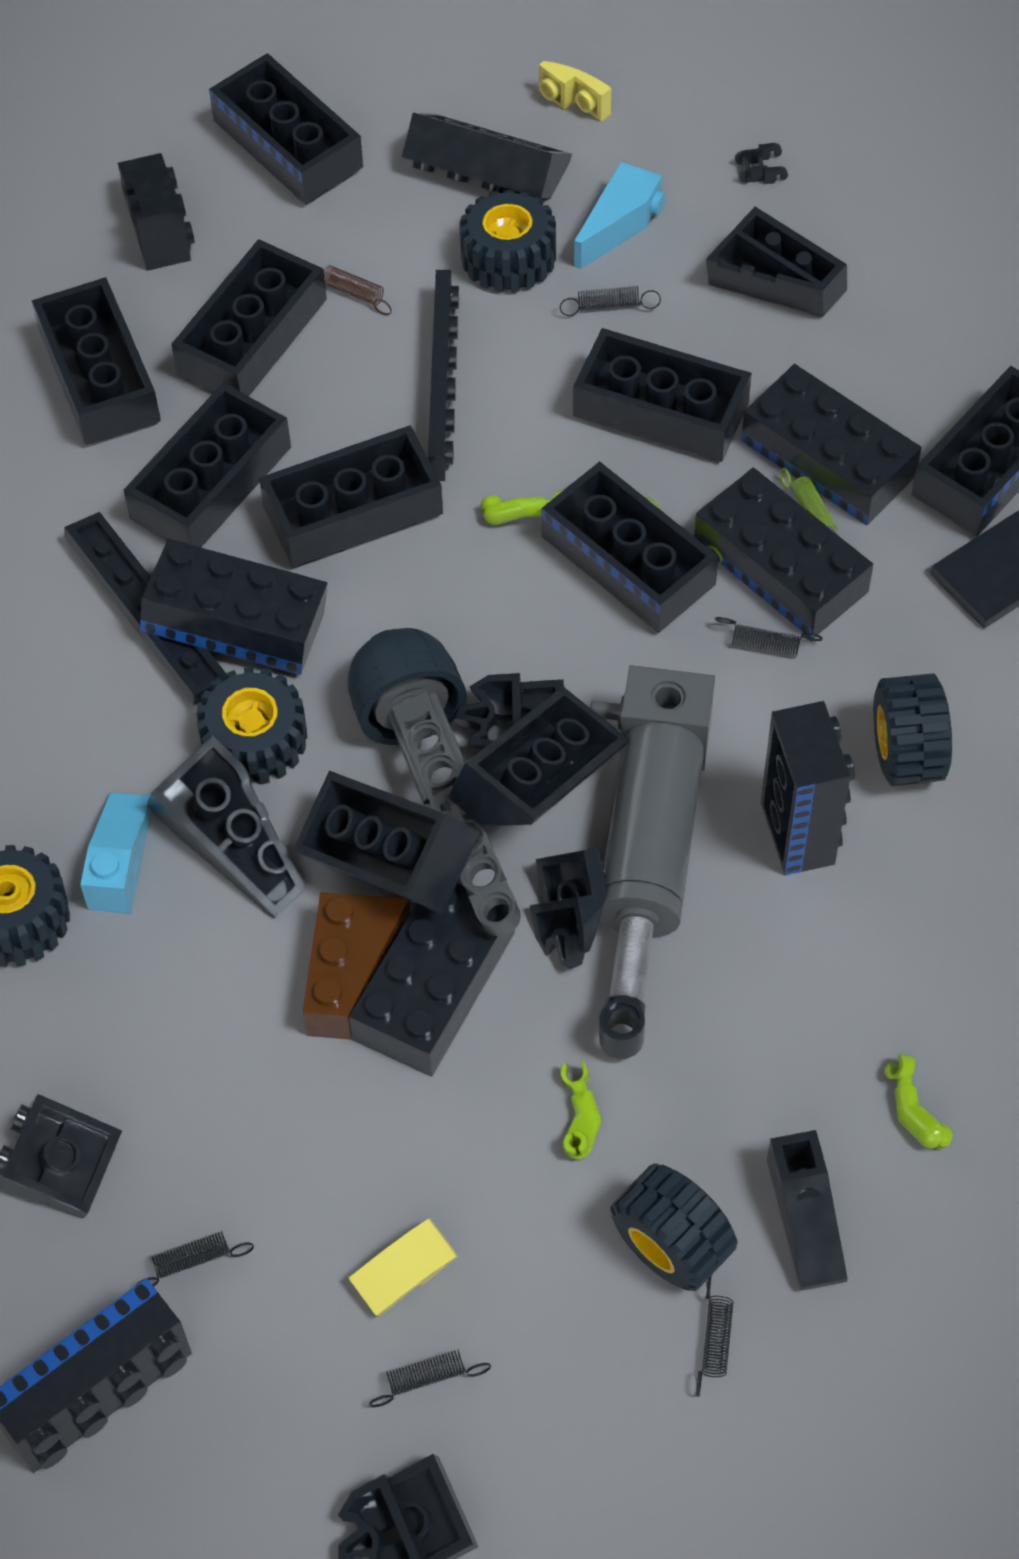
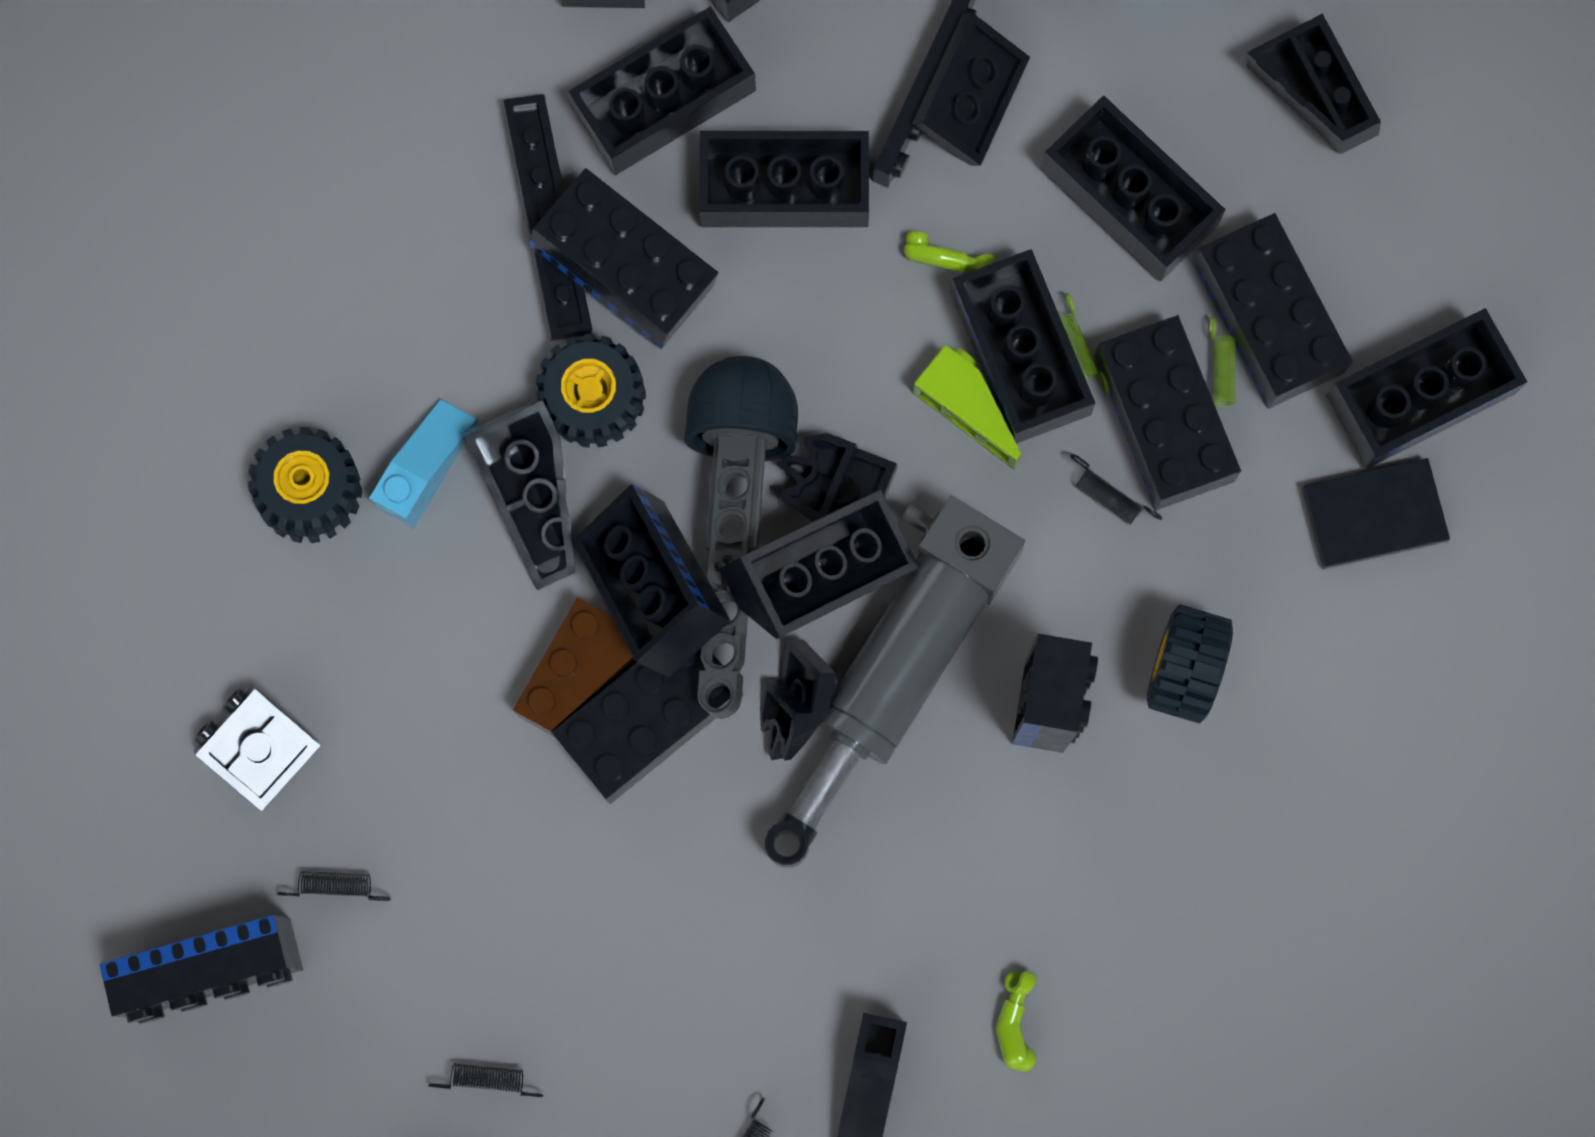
camera: 25 degrees right, 20 degrees up
light yellow slope [349,1218,458,1316] -> none
black piece [560,285,661,316] -> none
lime arm [561,1060,602,1159] -> none
black wheel [610,1163,738,1291] -> none
none -> black plate [913,13,1030,166]
none -> lime slope [913,345,1021,470]

